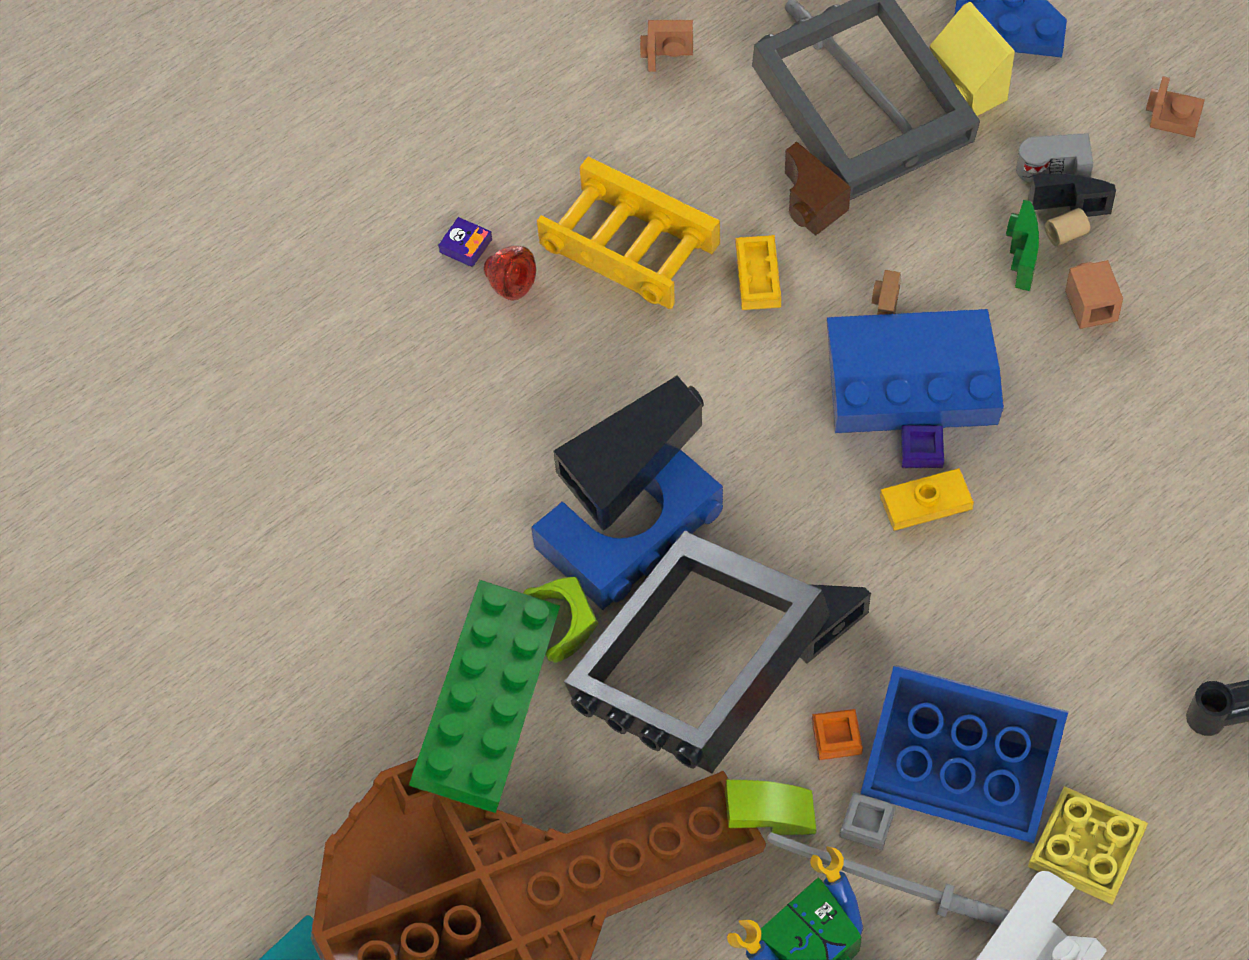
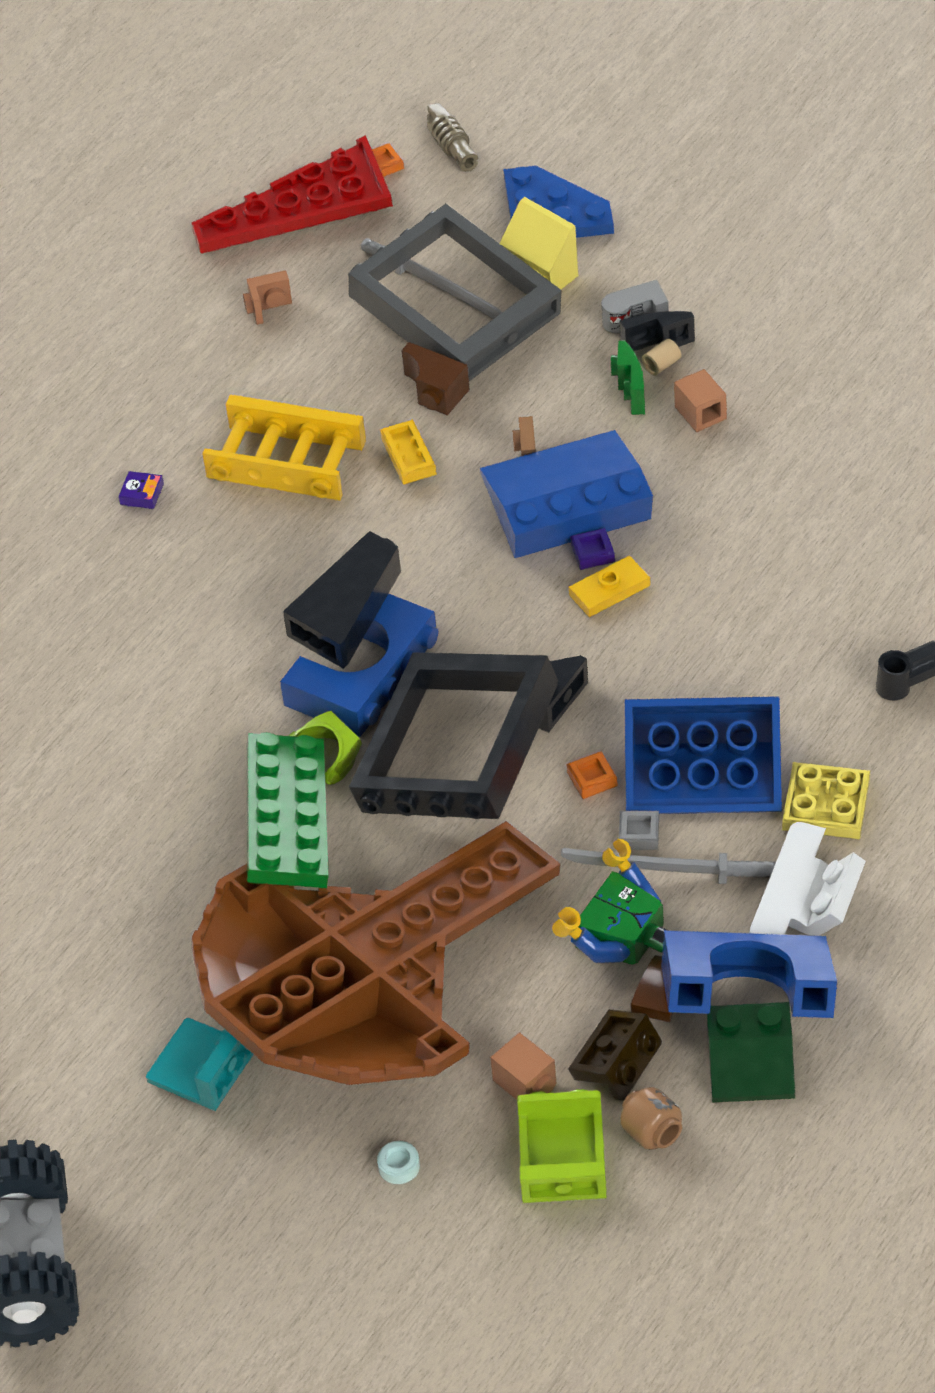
camera: 15 degrees left, 10 degrees down
clear red brick [484,246,536,301] -> none
lime slope [725,780,816,835] -> none
nougat bracket [1146,76,1205,138] -> none

